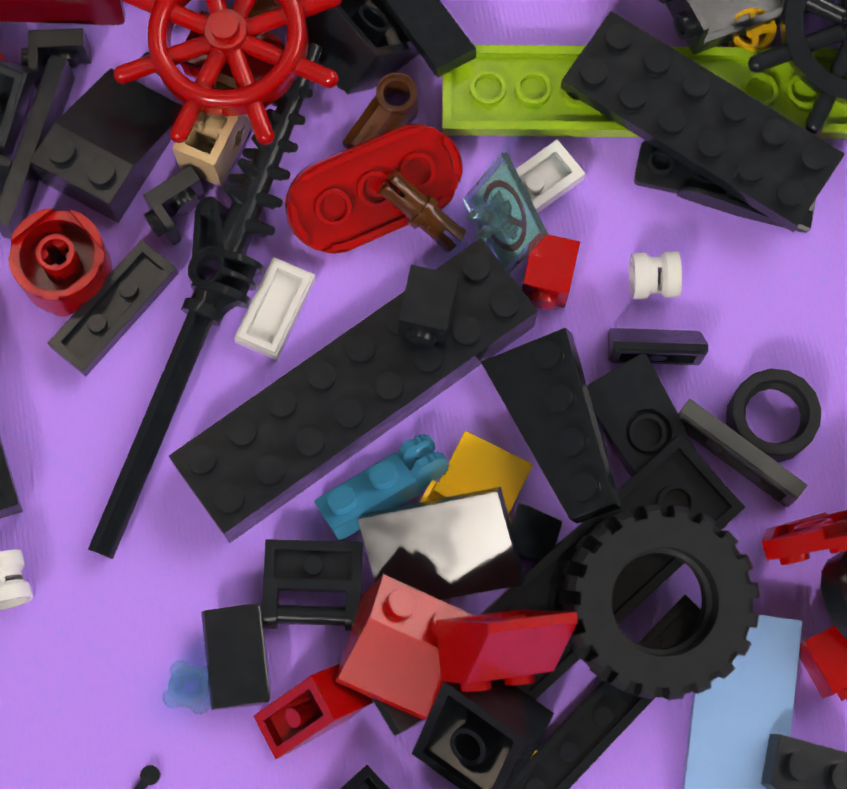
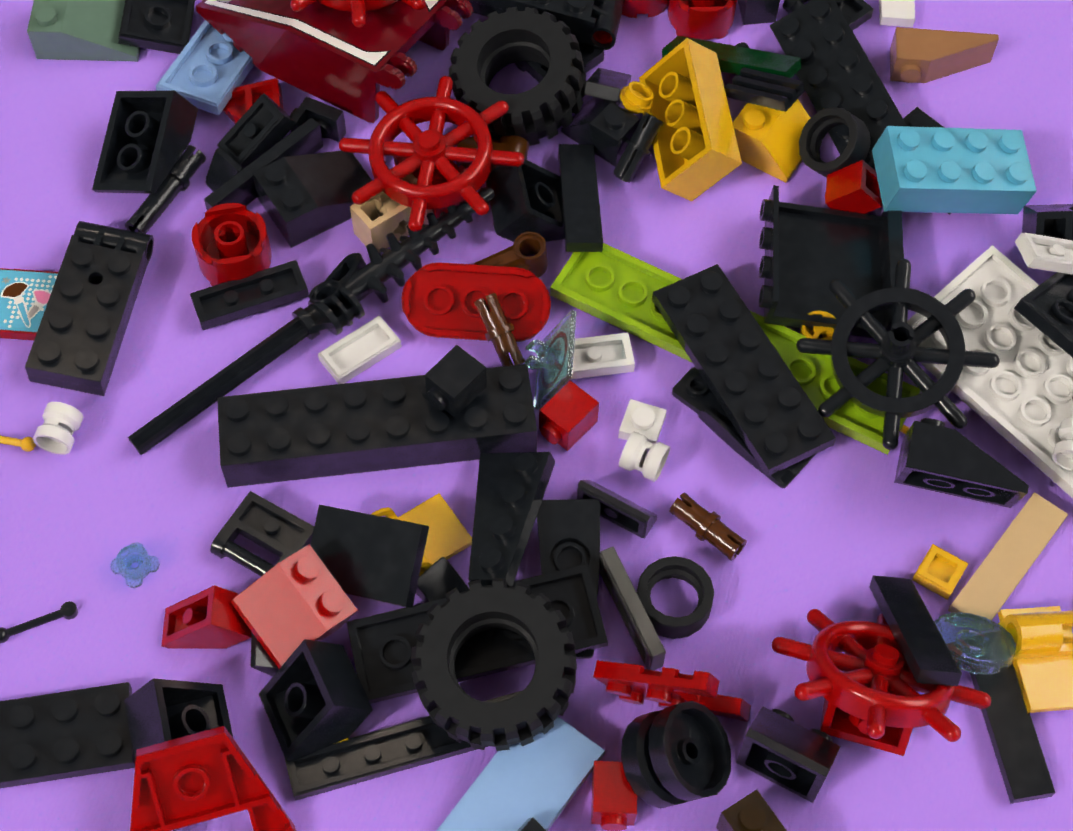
camera: 30 degrees right, 15 degrees down
black bracket [143,165,205,245] -> none
black slope [201,603,270,710] -> none
dark azure hinge [314,433,450,541] -> none
red slope [436,609,578,692] -> none
none -> white plate [618,399,667,444]
none -> reddish brown pin [669,492,747,561]

